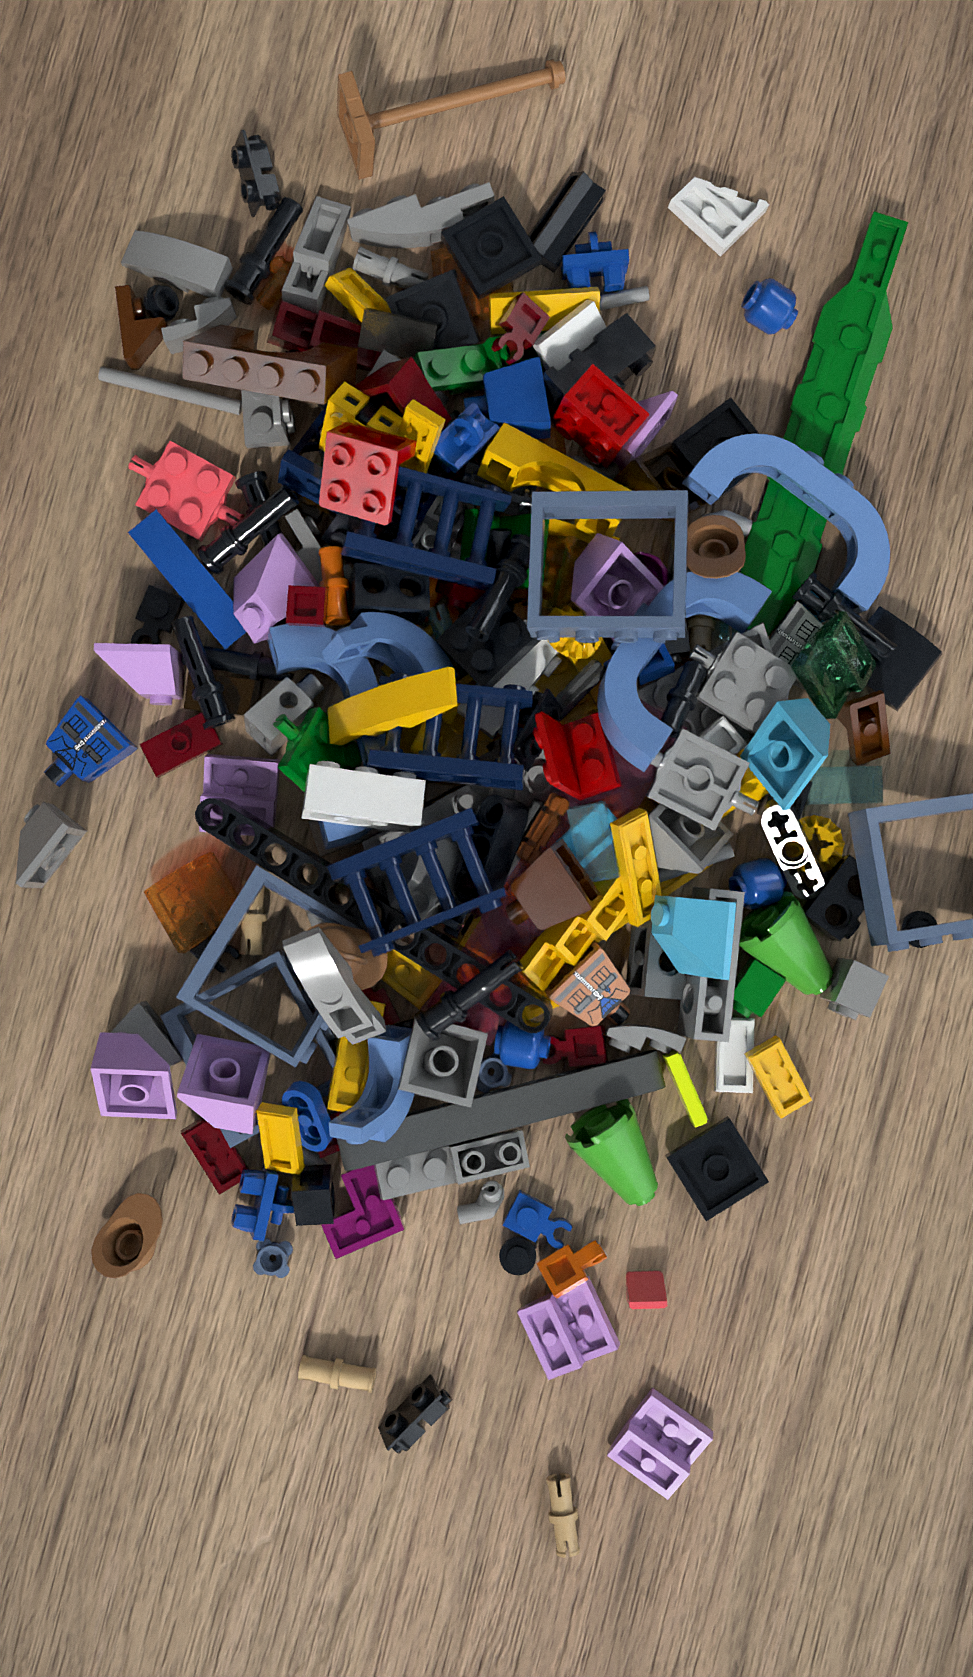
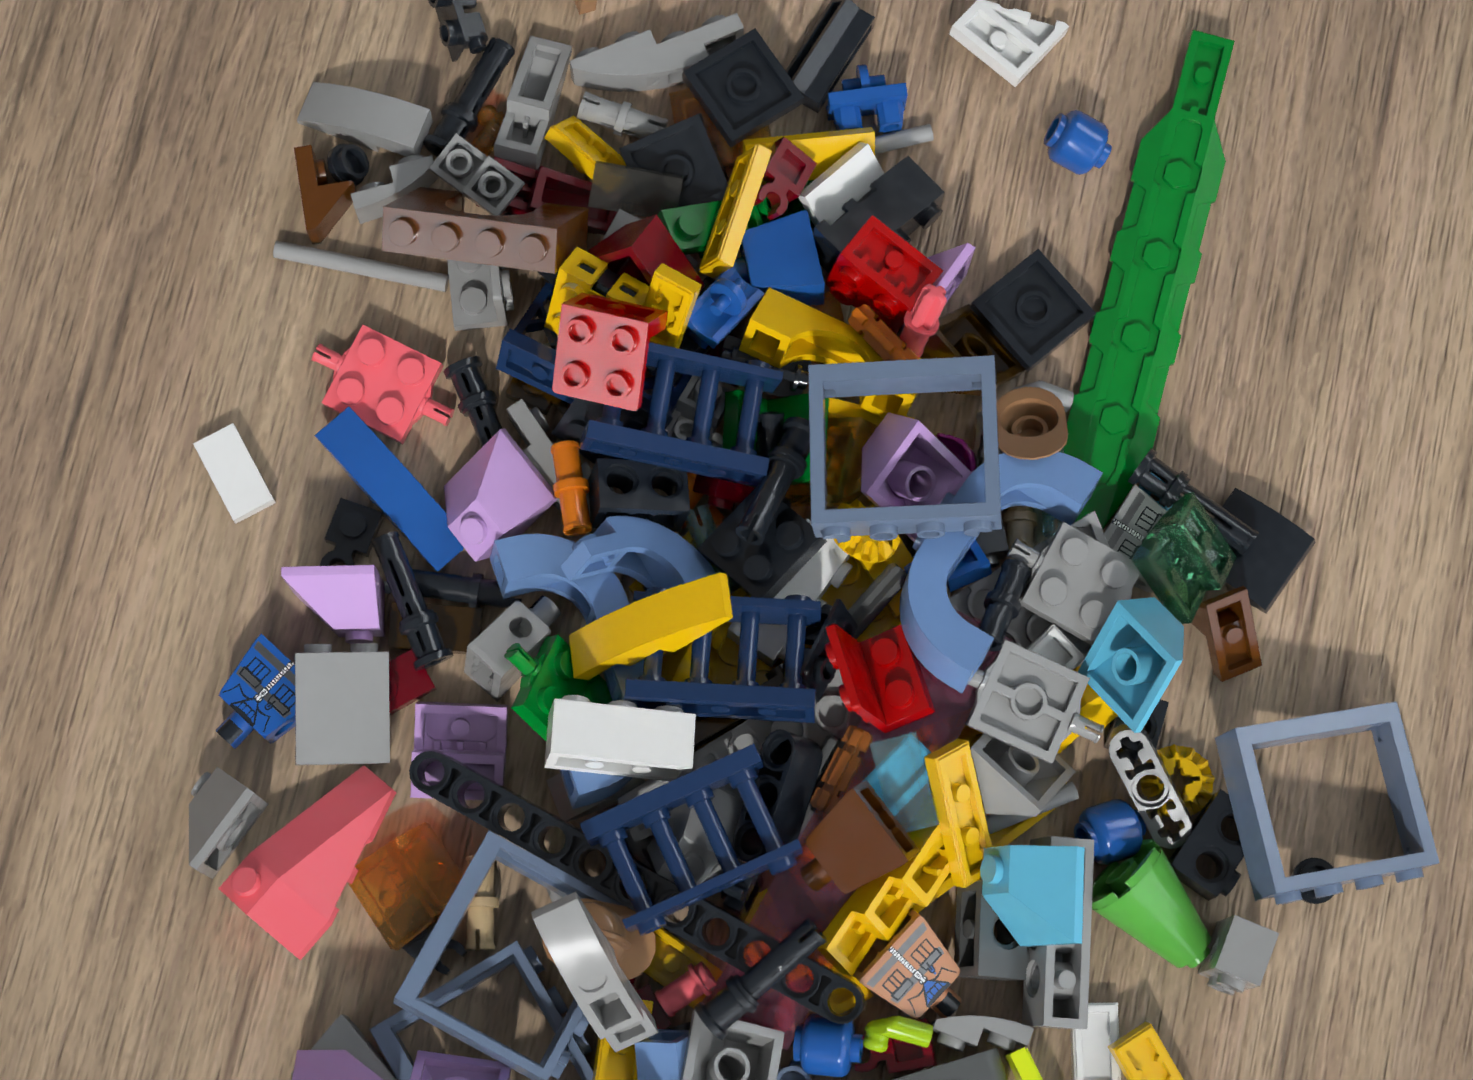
camera: 10 degrees left, 10 degrees down
black pin [197,484,299,574] -> none
dark red plate [286,585,328,627] -> none
medium blue arch [682,433,890,614] -> none
green brick [733,958,786,1018] -> none
clear light blue tile [807,766,883,805] -> none
none -> white tile [193,423,276,524]
none -> coral wedge [218,765,396,960]
none -> light grey panel [294,643,390,765]
none -> light grey slope [429,133,525,216]
none -> coral pin [655,961,717,1017]
none -> yellow tile [699,144,772,278]
none -> orange axle [848,304,919,361]
none -> lime arm [863,1016,933,1053]
none -> coral axle [899,284,947,358]

